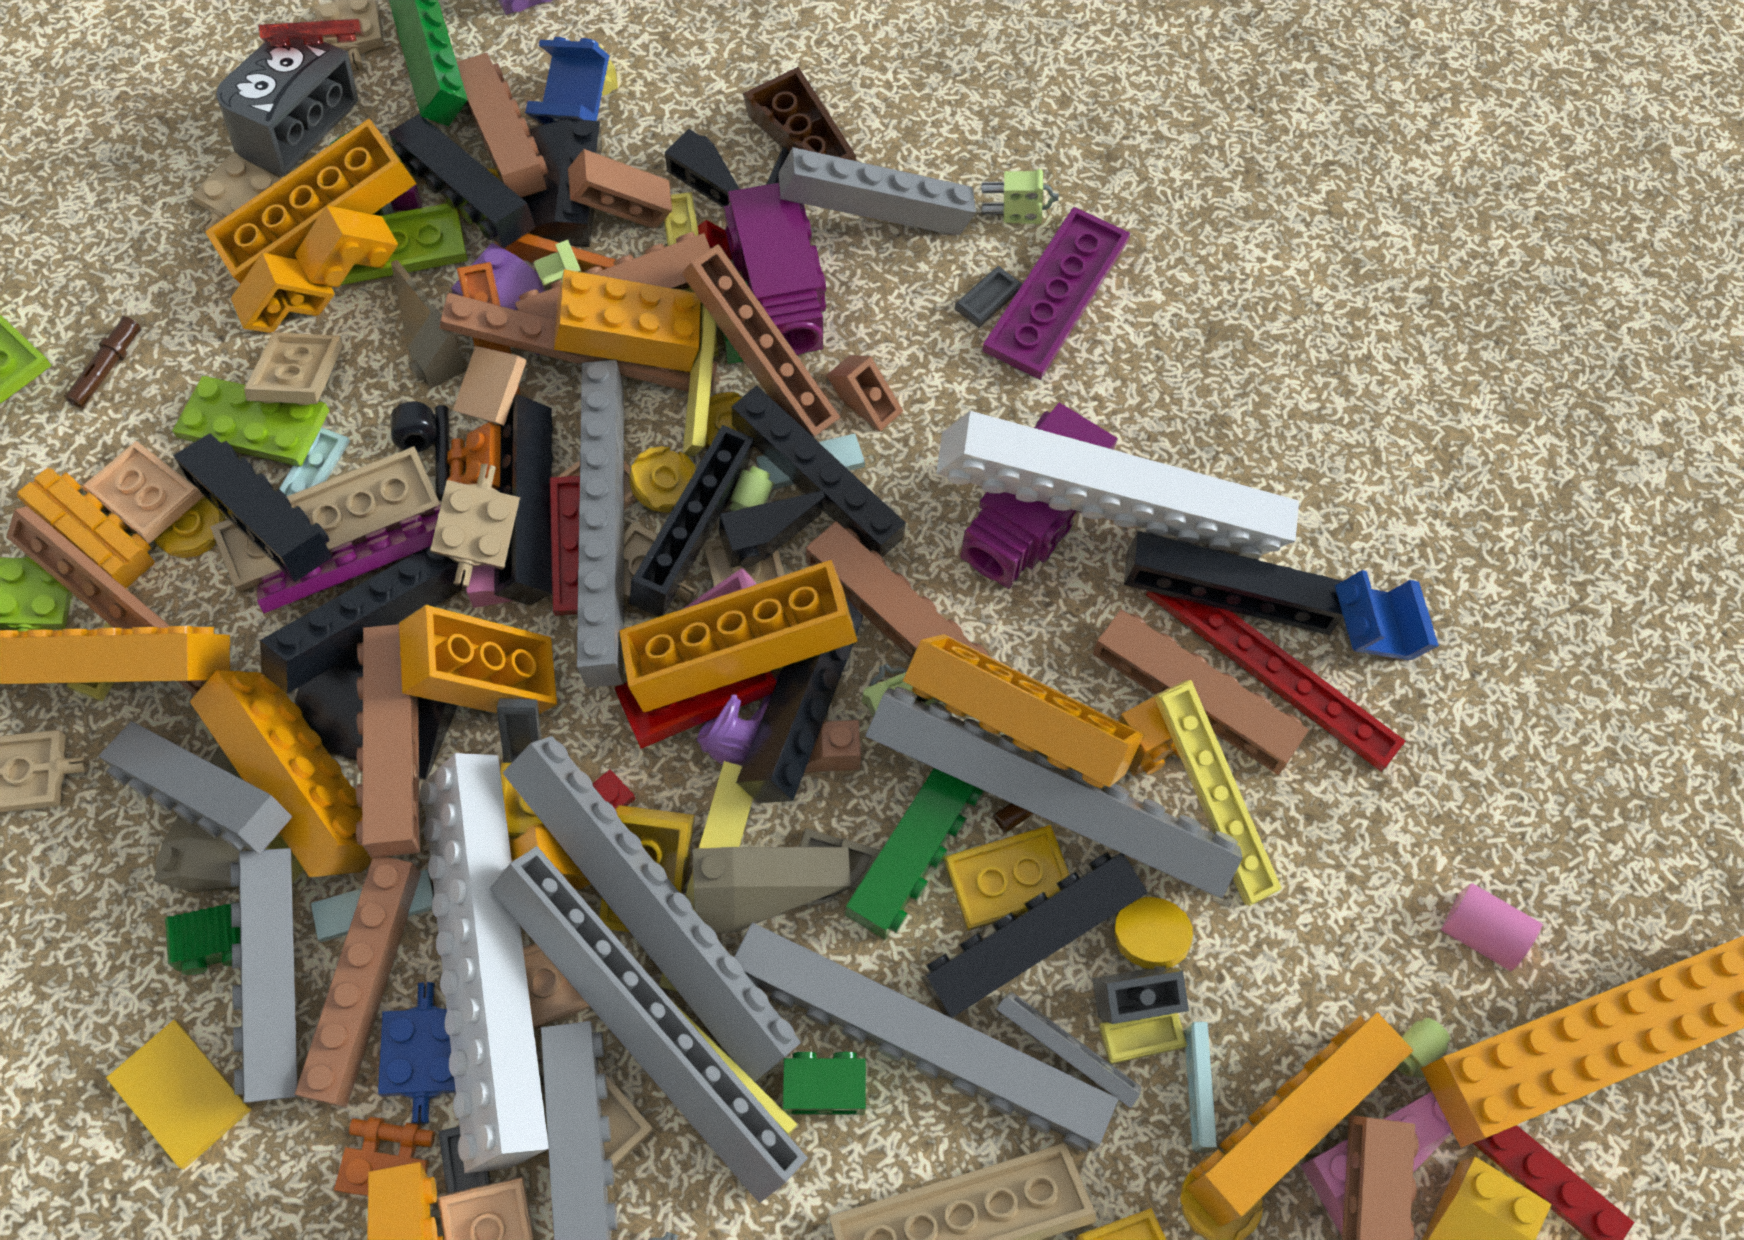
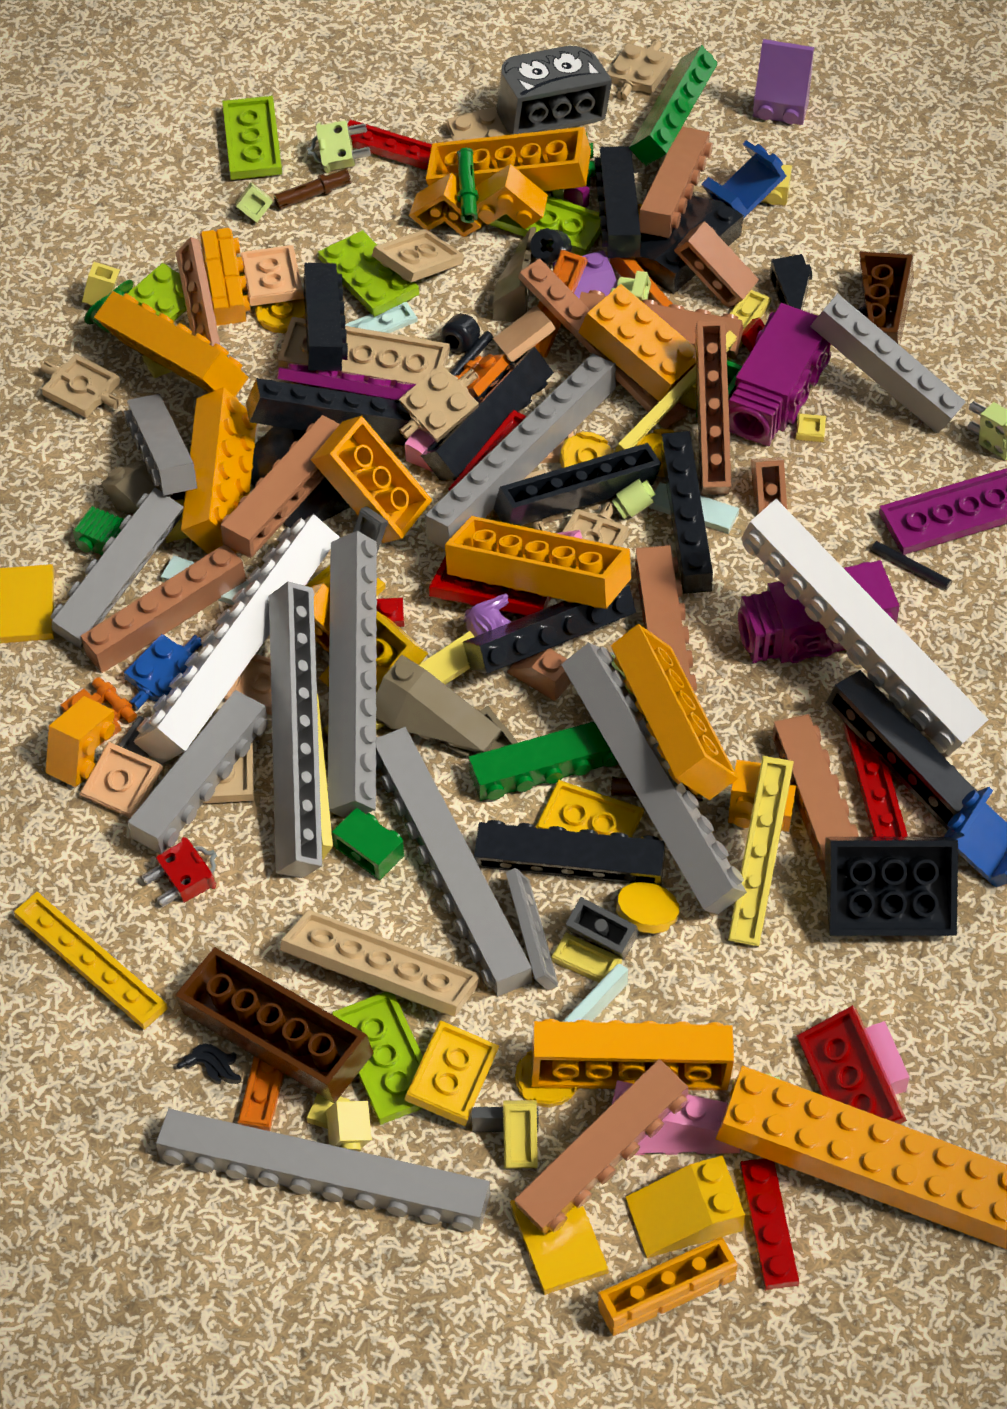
camera: 45 degrees right, 10 degrees down
clear red plate [258,19,364,47] -> none
black slope [718,490,825,568] -> none
dark grey tile [955,266,1022,328] -> none
none -> yellowish green panel [235,182,273,222]
none -> yellowish green piece [307,120,371,173]
none -> red plate [347,119,432,170]
none -> green pin [456,148,479,223]
none -> black piece [530,228,572,264]
none -> light yellow tile [796,413,826,442]
none -> red tile [796,1005,907,1124]
none -> black slope [825,837,958,936]
none -> black bar [871,541,952,590]

